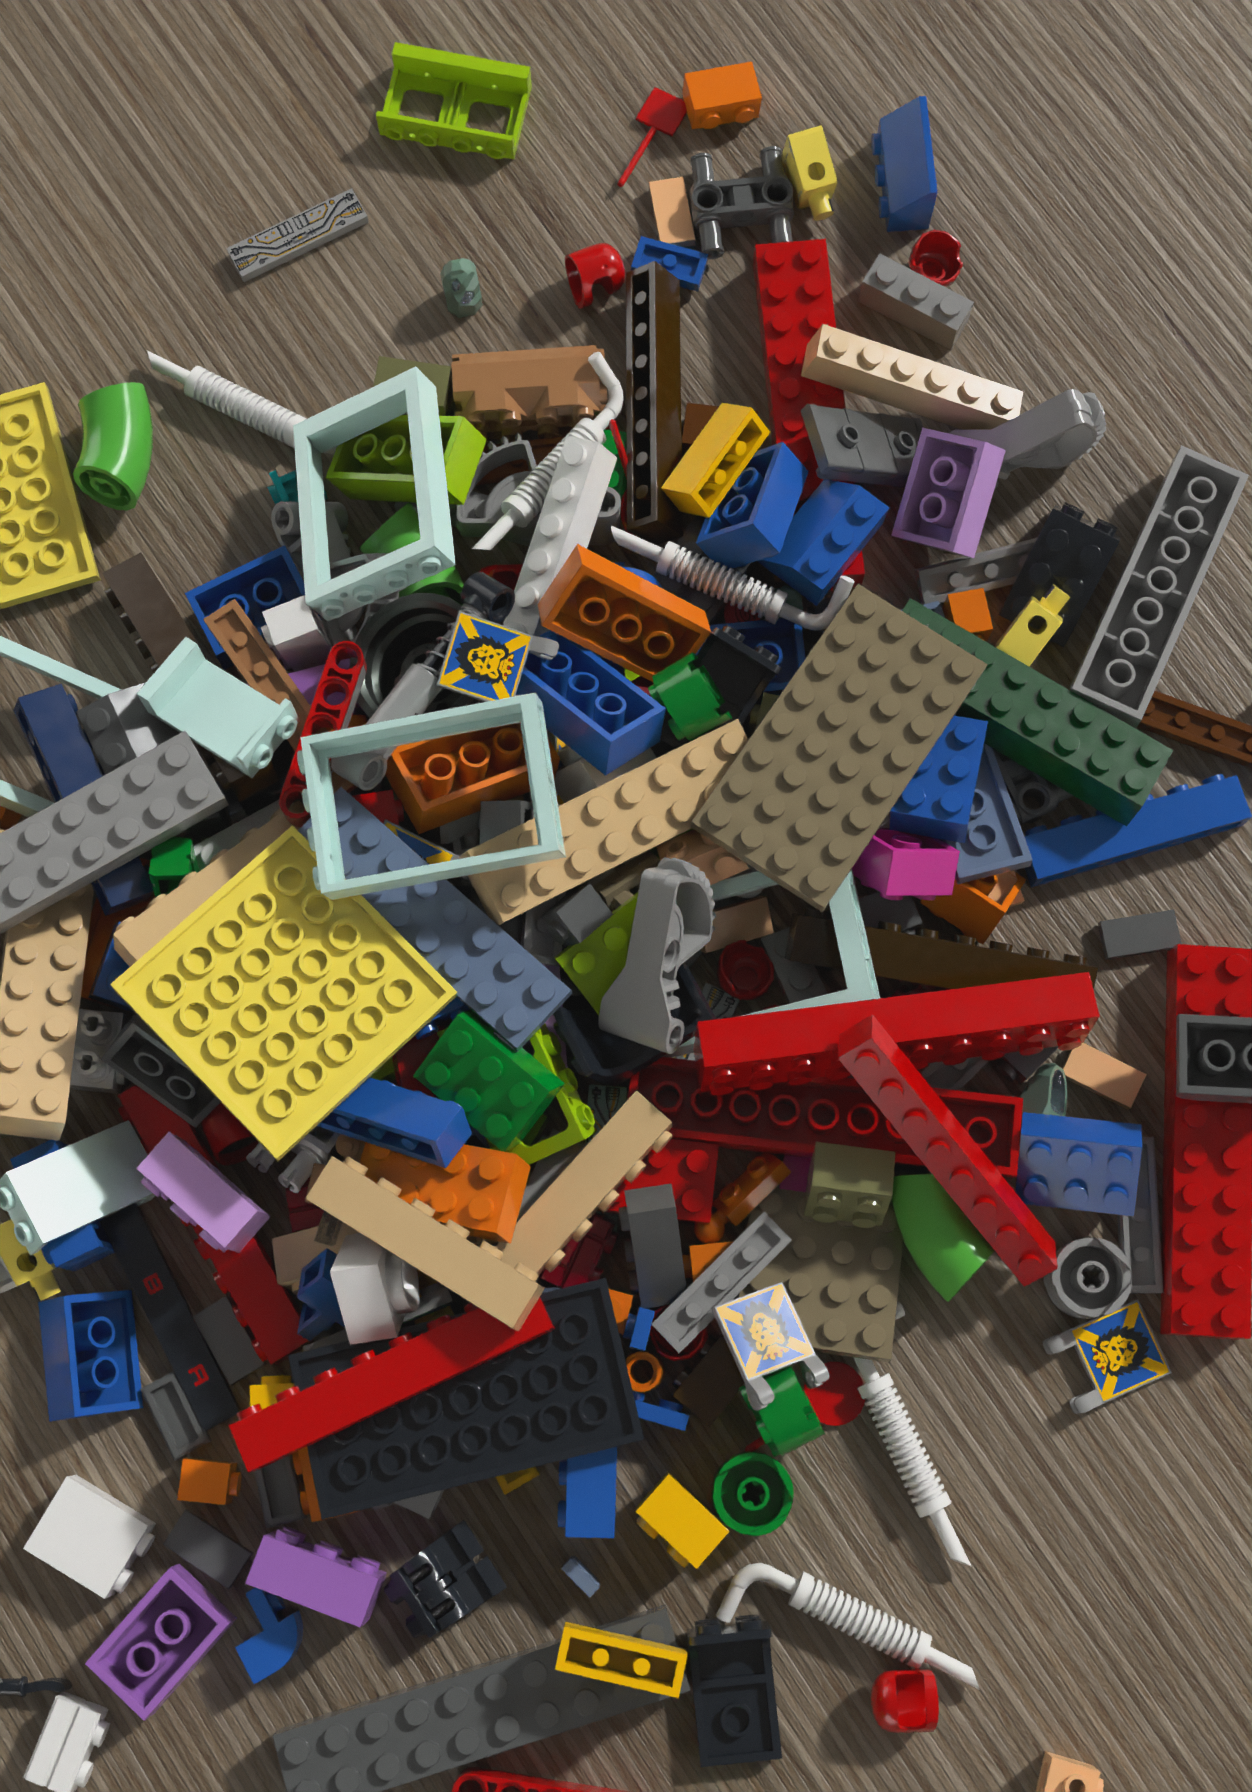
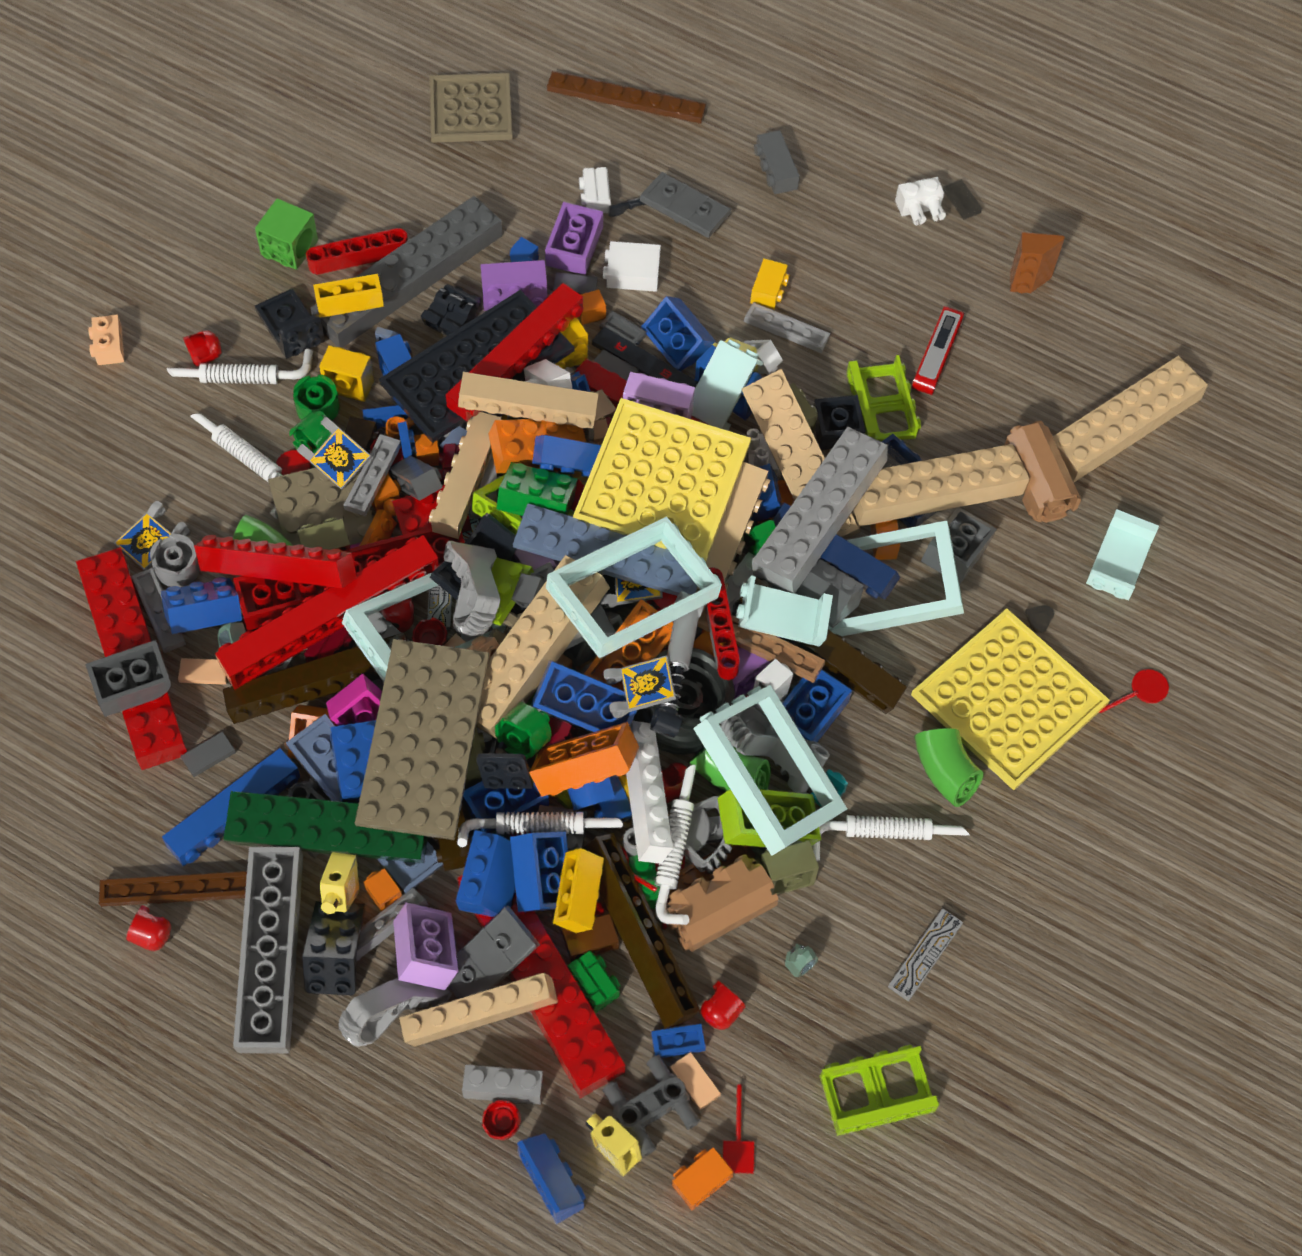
camera: 150 degrees right, 15 degrees down
none -> green brick [567,951,621,1013]

